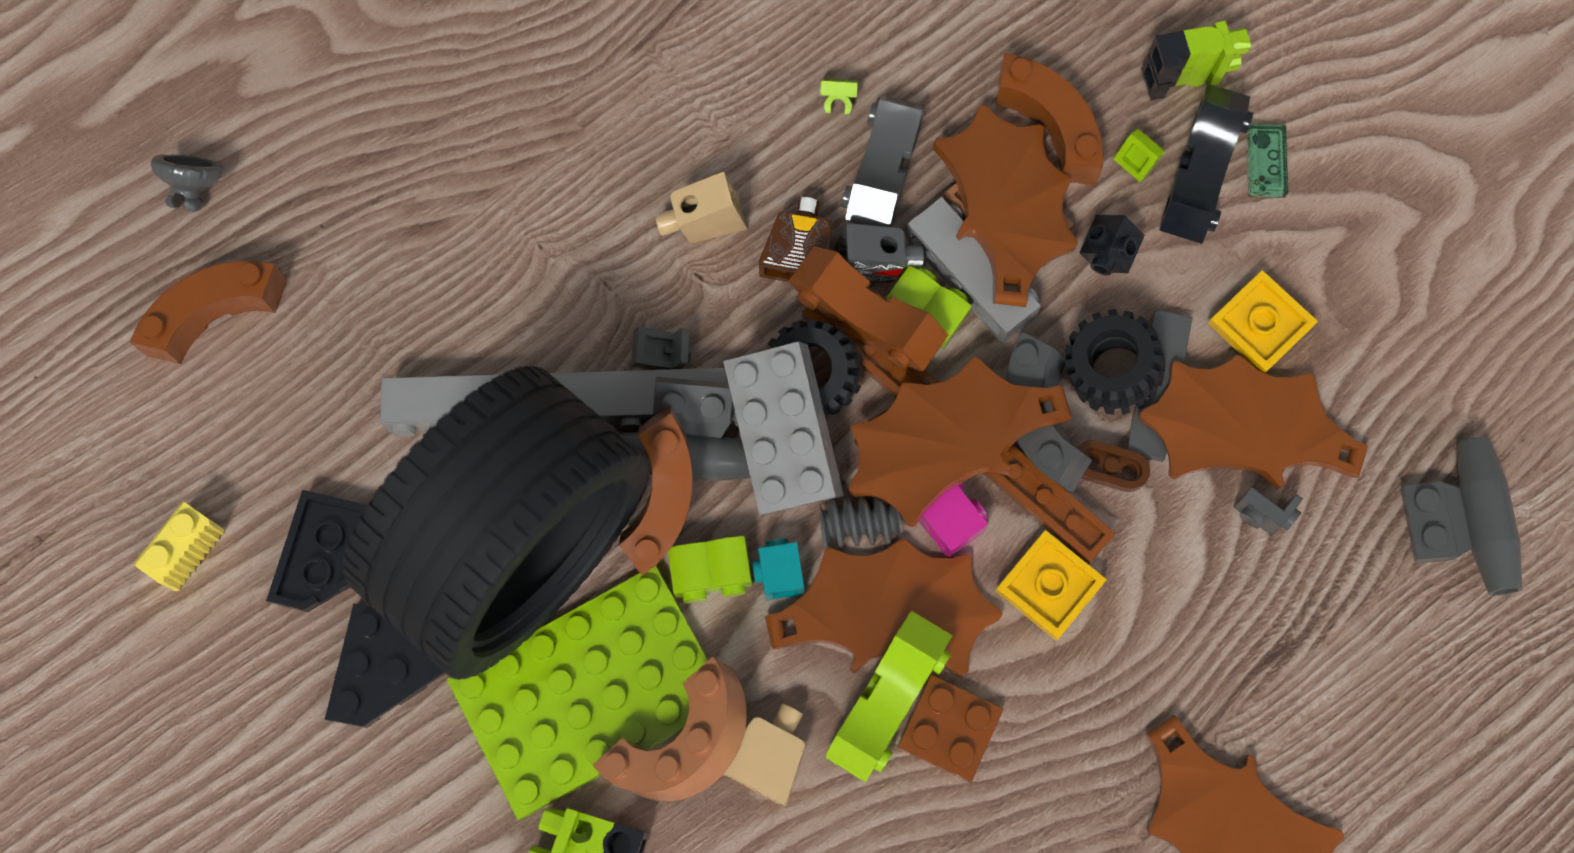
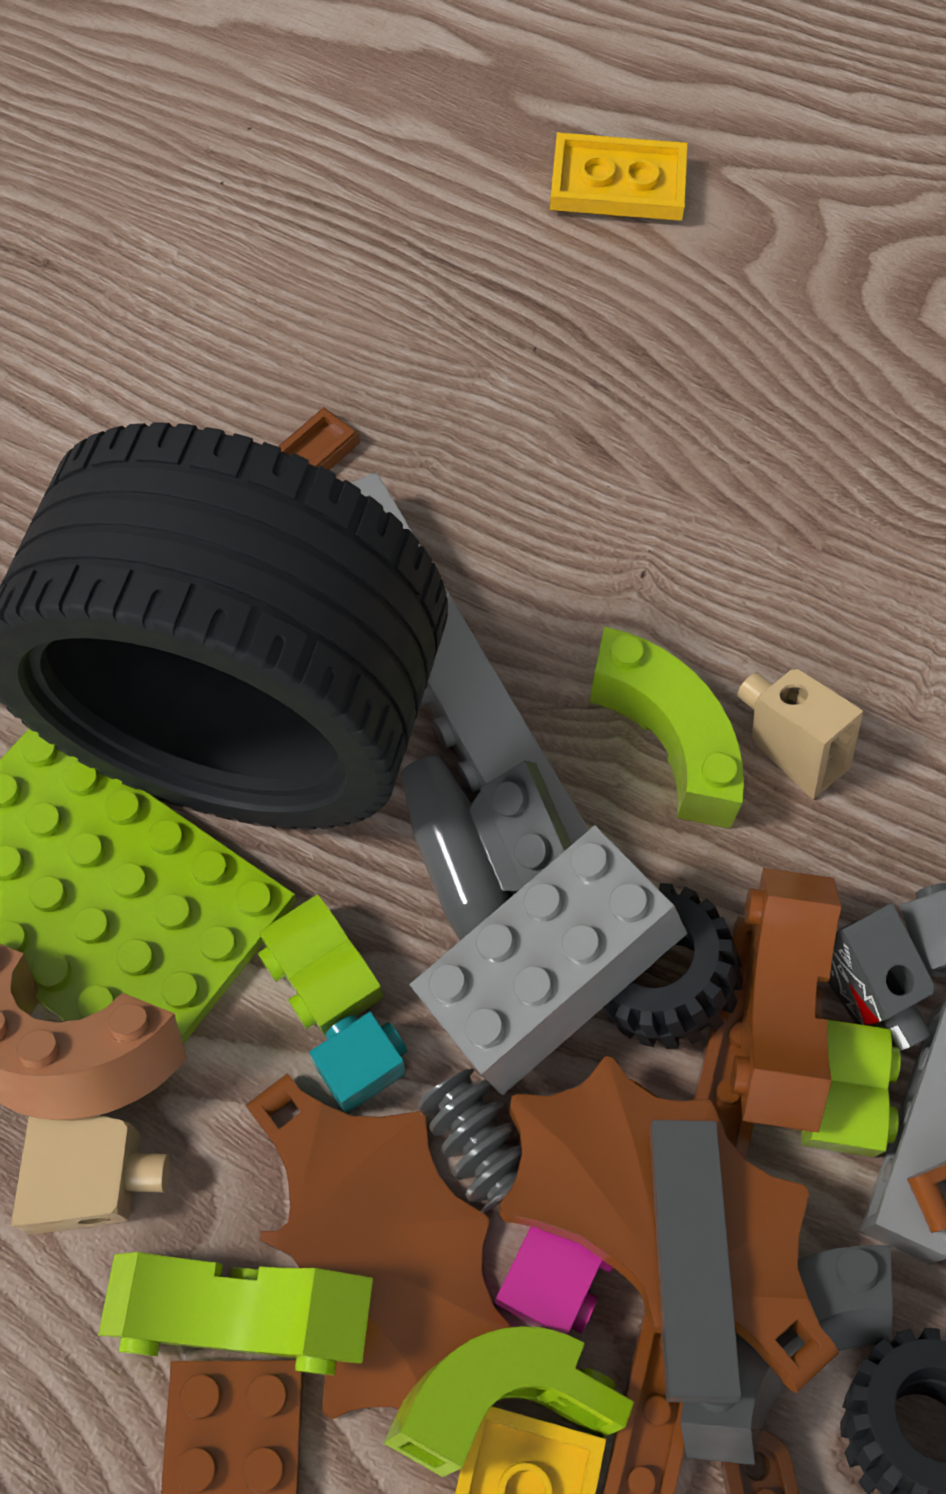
camera: 60 degrees right, 10 degrees down
dark orange brick [130,261,287,364] -> none
light yellow brick [133,501,224,591] -> none
dark grey hair [151,154,224,212] -> none
dark orange brick [619,405,692,576] -> none
dark grey bracket [631,326,693,370] -> none
reddish brown torso [759,197,831,282] -> none
none -> dark orange tile [278,407,360,470]
none -> lime arch [384,1326,634,1477]
none -> yellow plate [549,132,688,221]
none -> lime brick [589,626,744,829]
none -> dark grey tile [649,1120,741,1403]

